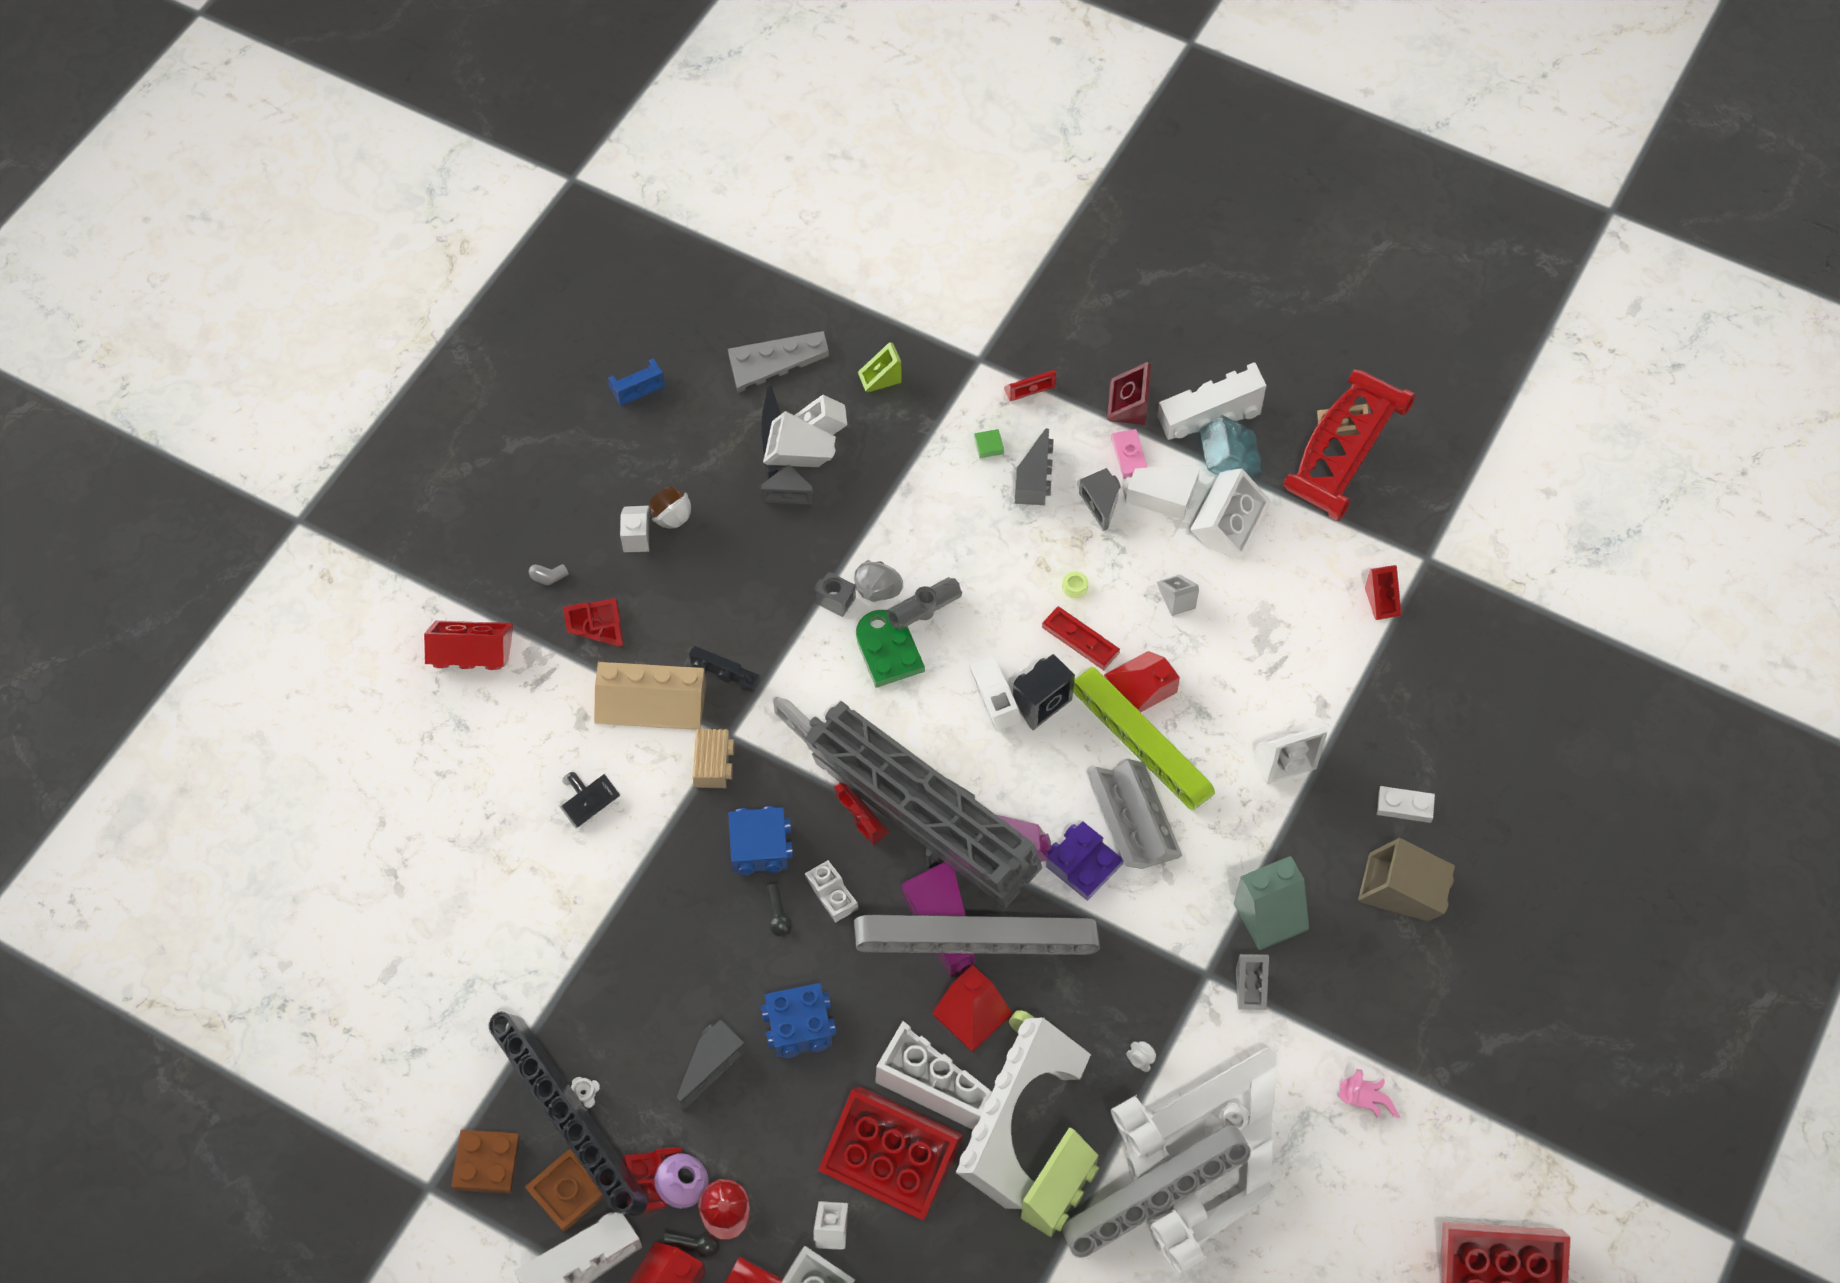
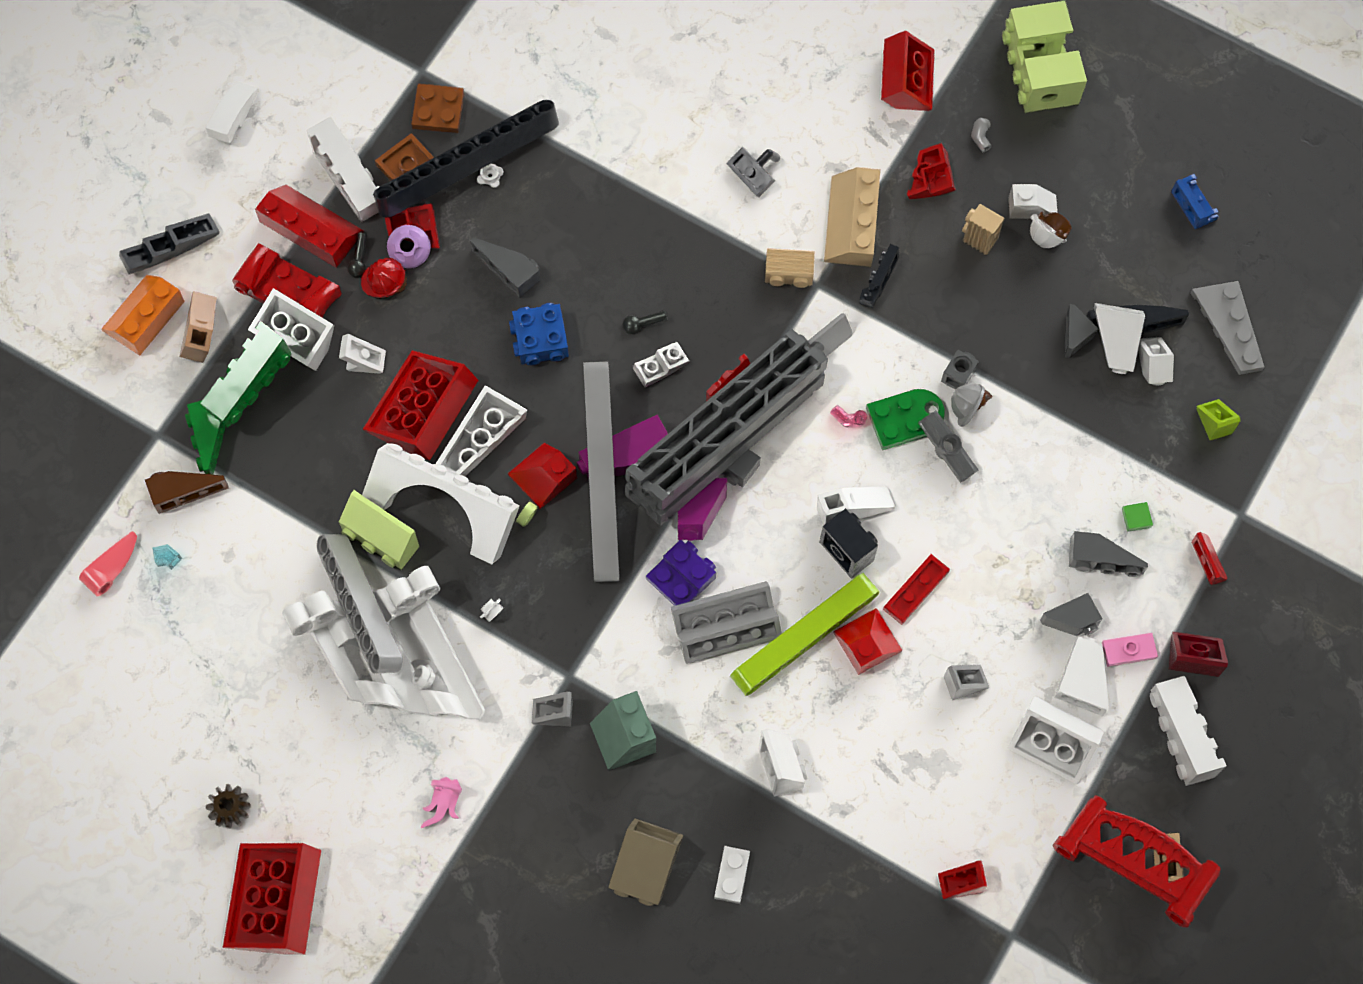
camera: 90 degrees right, 10 degrees up
blue brick [729,806,793,875] -> none
yellowish green tile [1062,572,1088,598] -> none
clear light blue slope [1199,415,1262,476] -> none
none -> clear pink arm [830,405,867,428]
none -> tan brick [962,204,1005,255]
none -> yellowish green piece [1002,1,1087,113]

